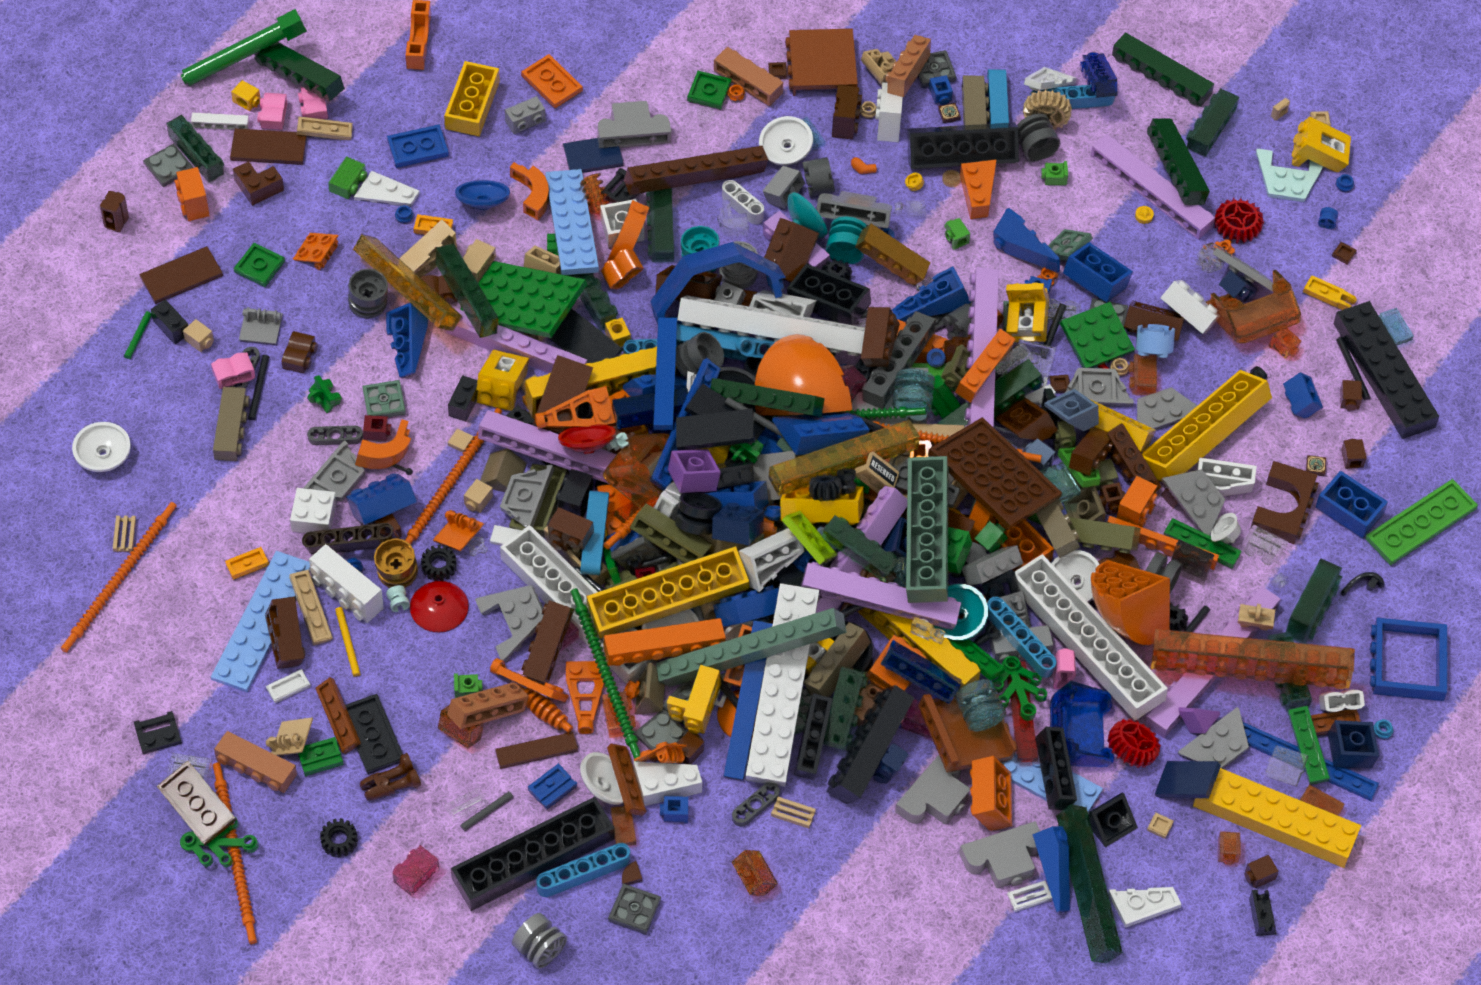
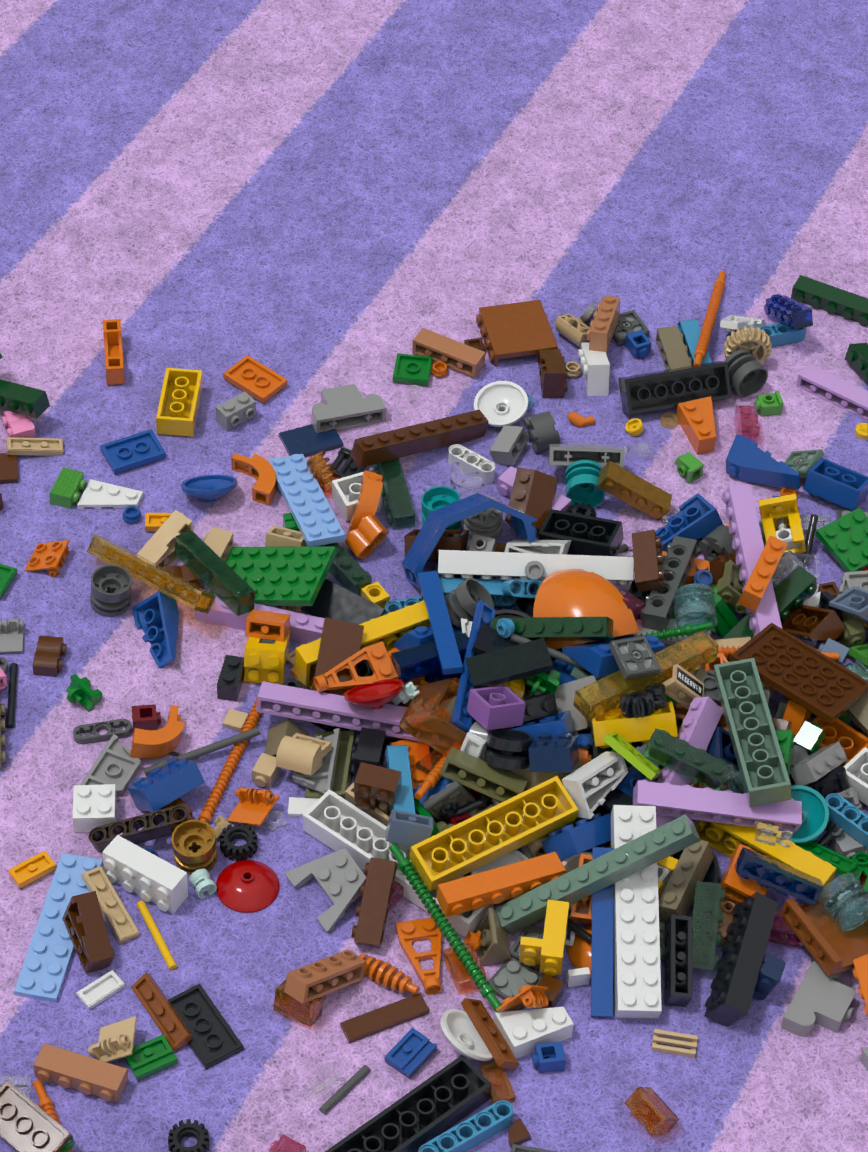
camera: 10 degrees left, 10 degrees down
reddish brown piece [359,753,421,801] -> none
sand green piece [362,380,406,417] -> none
bright green brick [454,673,483,698] -> none
orange plate [490,658,569,702] -> none
dark grey beam [732,782,780,827] -> none
teal dish [787,192,828,238] -> none
tile [938,103,961,123] -> none
none -> dark grey bar [143,727,261,776]
none -> tan tile [213,815,230,839]
none -> orange brick [245,609,291,642]
none -> tan brick [276,733,332,776]
none -> sand blue brick [386,809,433,846]
none -> dark azure plate [496,618,515,638]
none -> light grey tile [525,561,544,580]
none -> white tile [566,967,590,987]
none -> light grey tile [579,303,597,321]
none -> dark grey piece [609,636,661,679]
none -> orange hose [693,271,726,366]
none -> clear pink brick [734,405,760,441]

